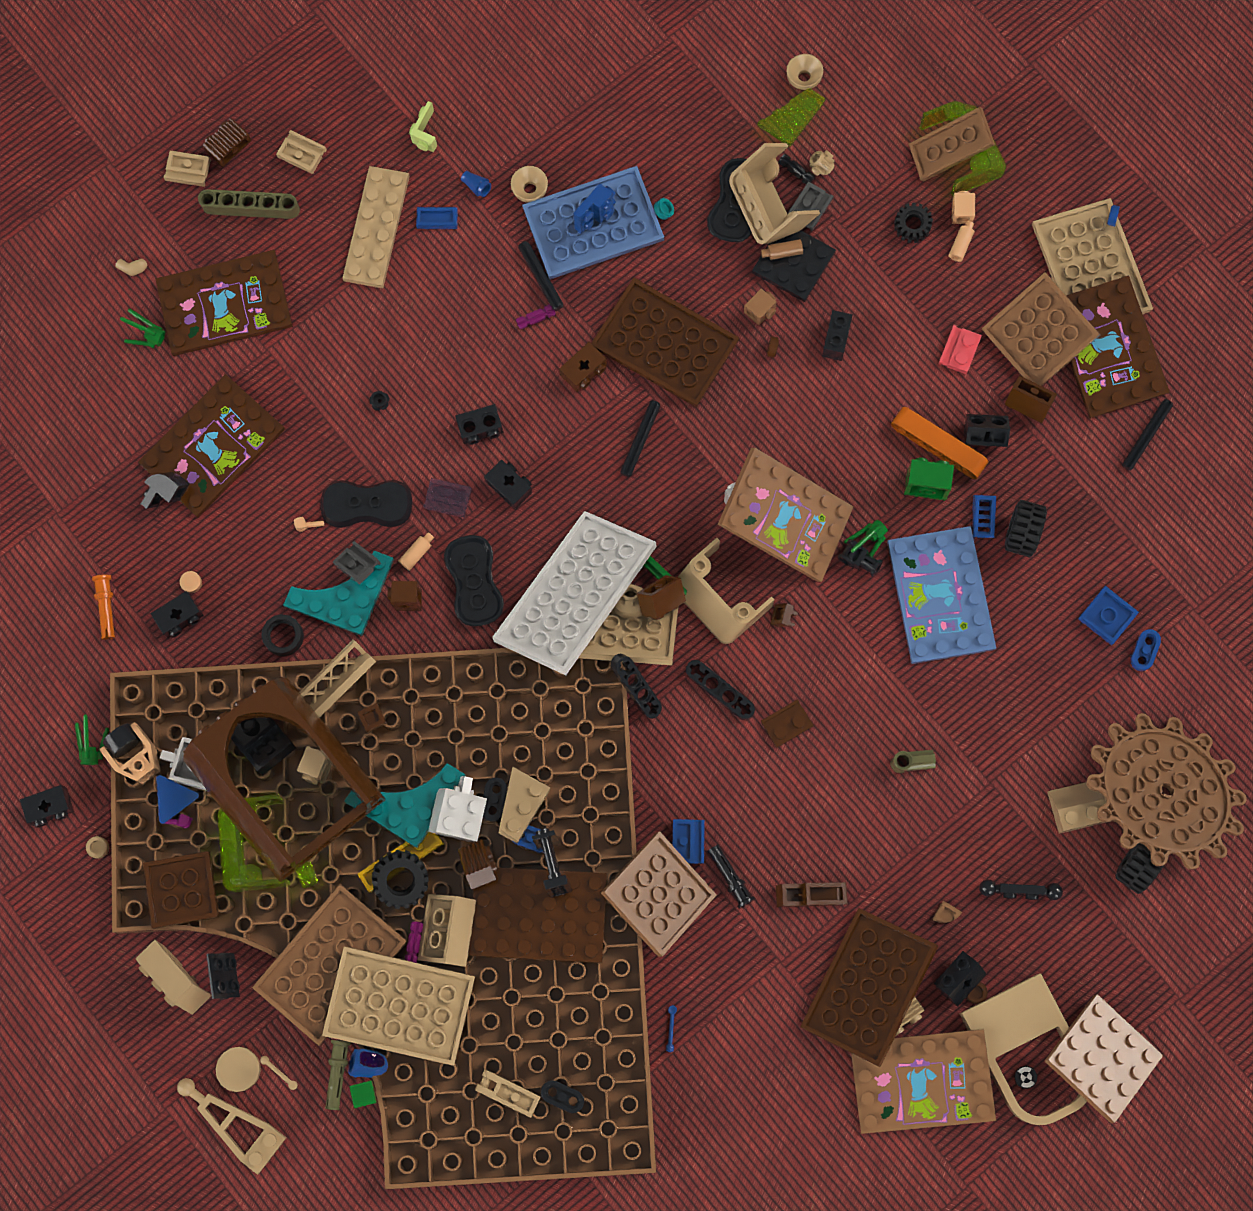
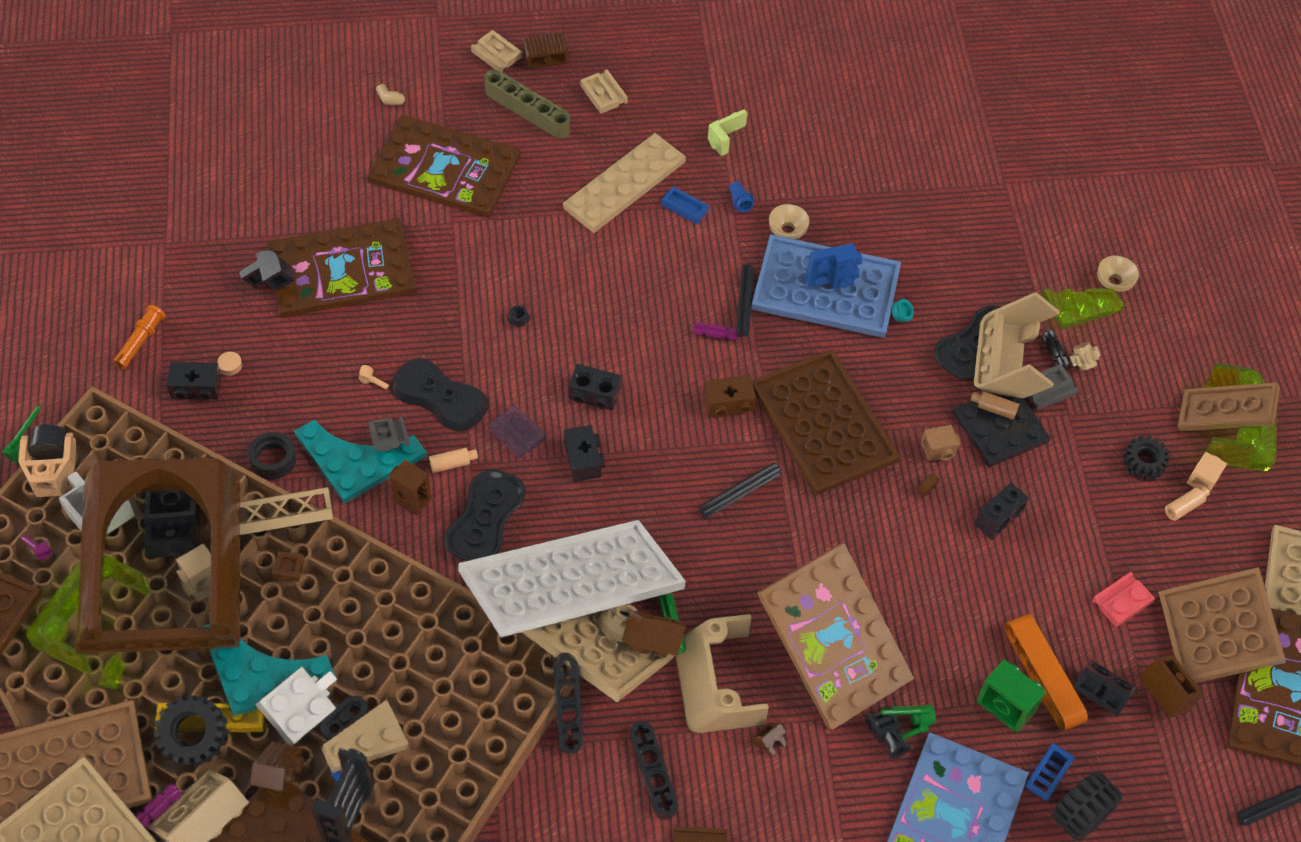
camera: 25 degrees right, 20 degrees down
green plant [120,309,165,348] -> none
blue piece [156,775,199,824] -> none

